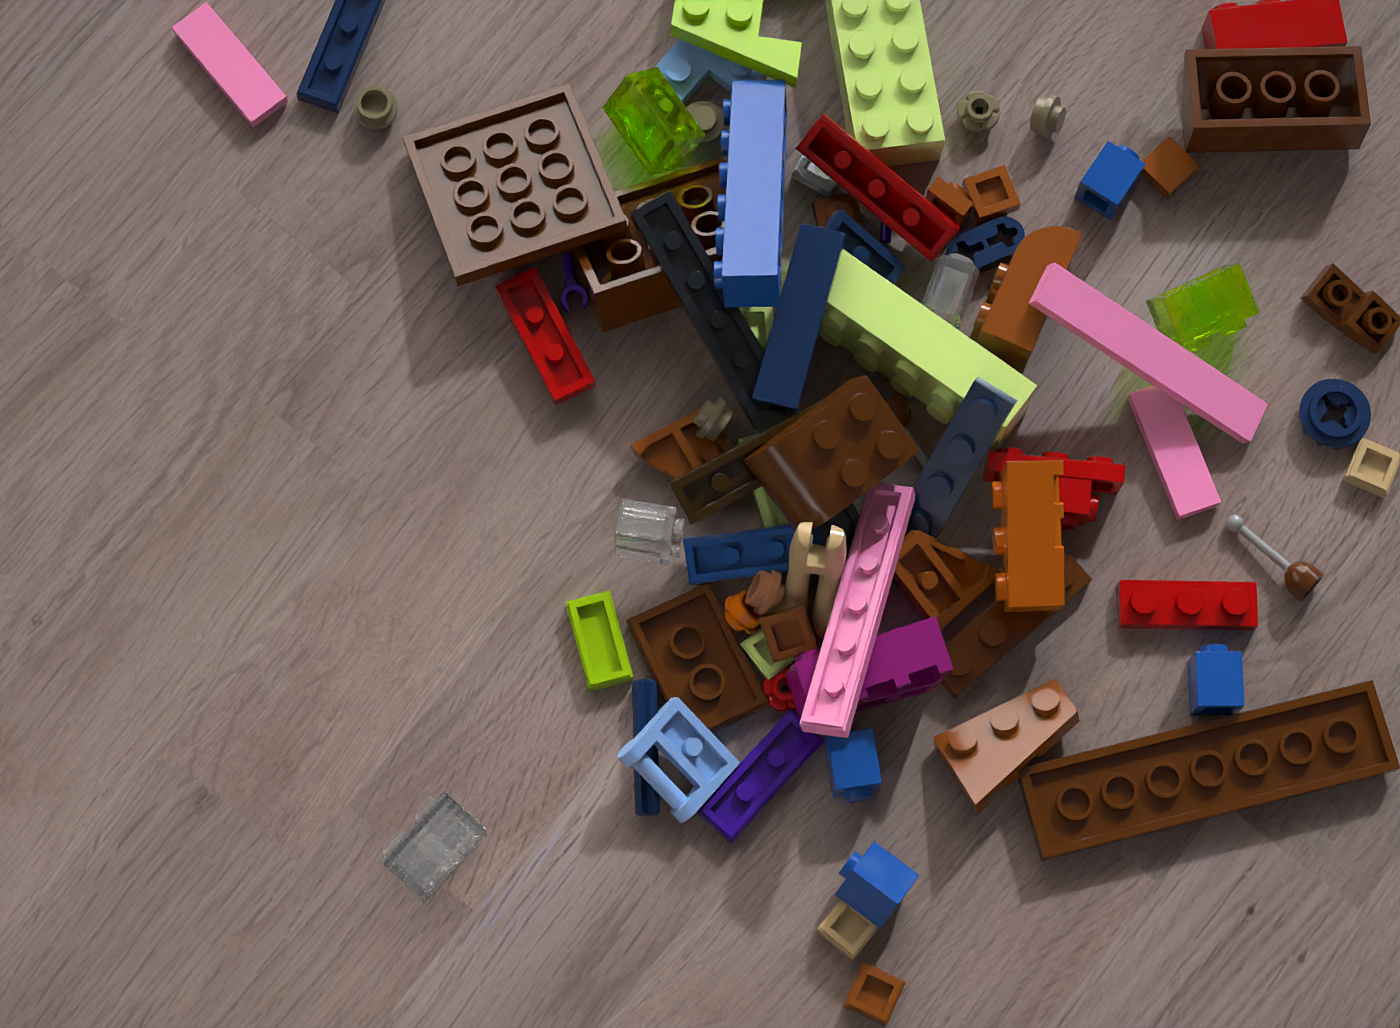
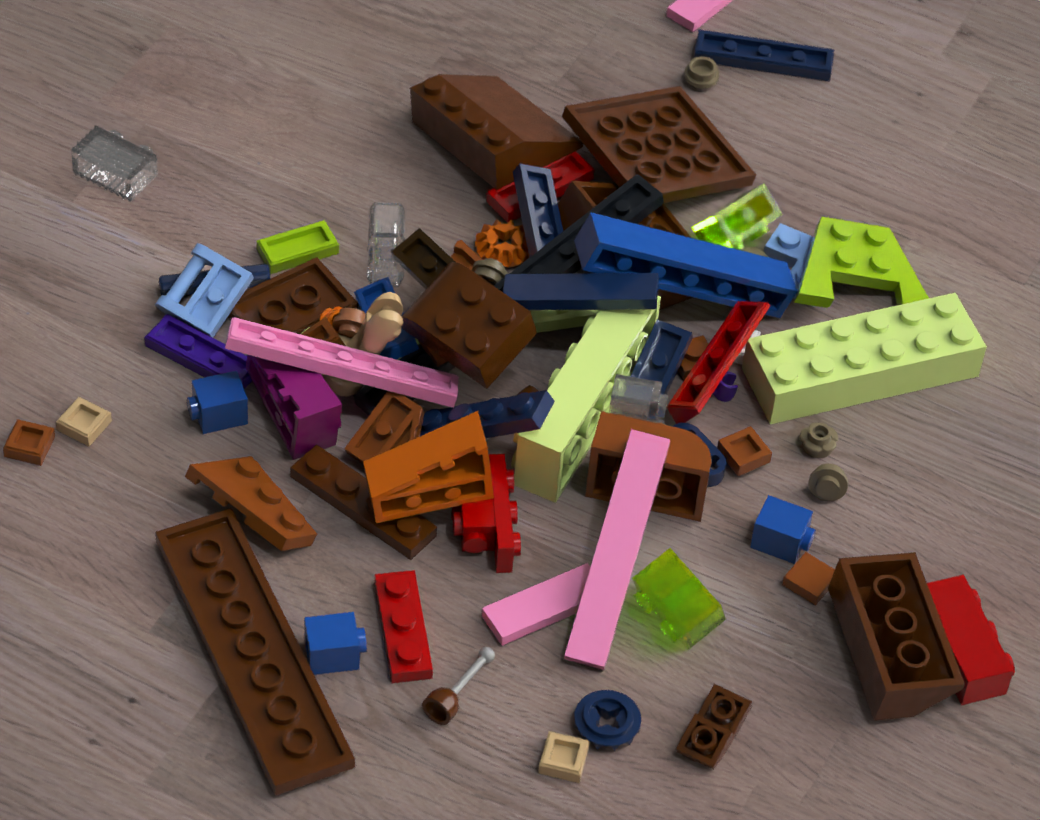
camera: 80 degrees right, 25 degrees down
blue brick [835,841,920,929] -> none
dark orange plate [926,177,974,231] -> none
none -> reddish brown slope [410,74,583,190]
none -> orange gear [475,219,529,267]
none -> dark blue plate [512,164,563,258]

